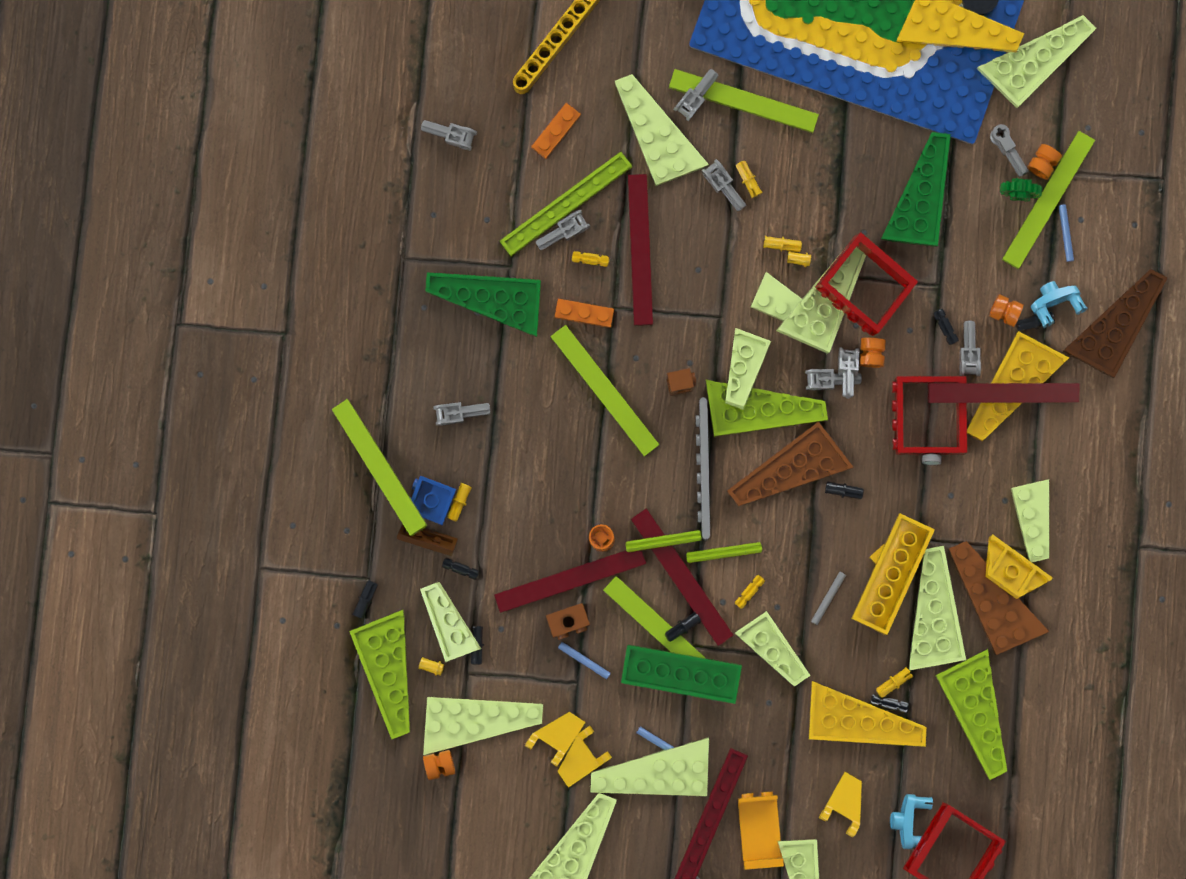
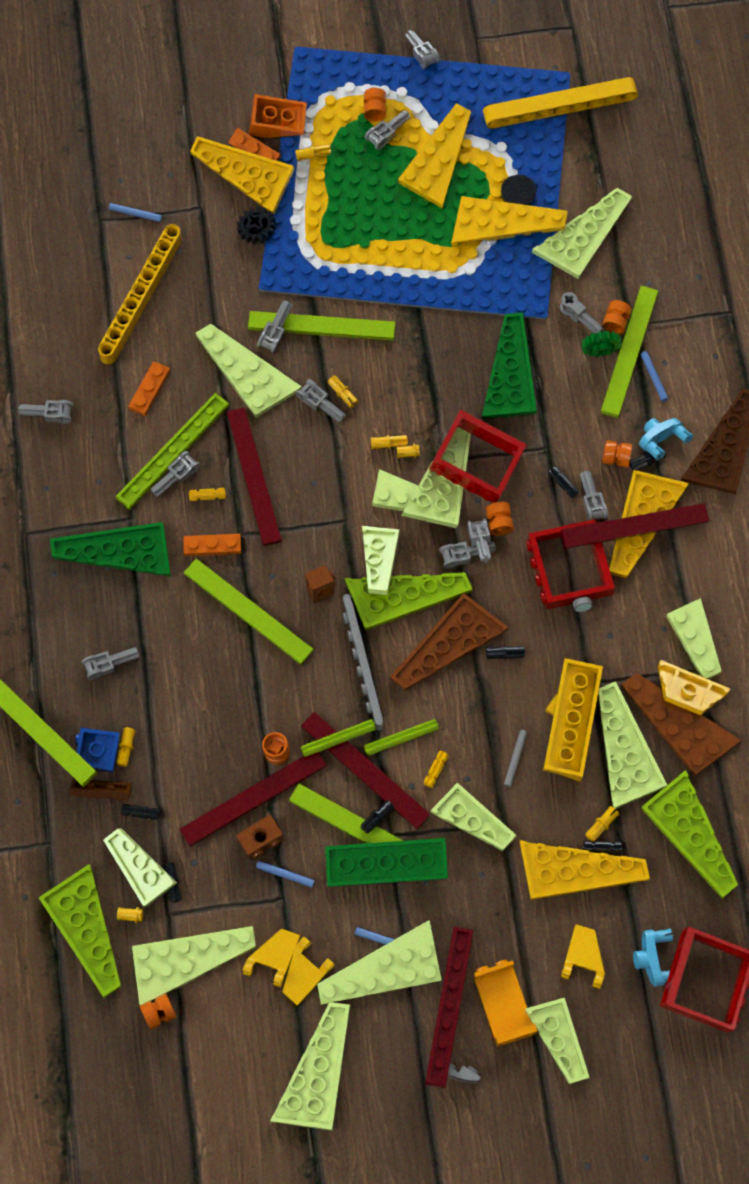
camera: 15 degrees left, 15 degrees down
black axle [352,580,378,619] -> none

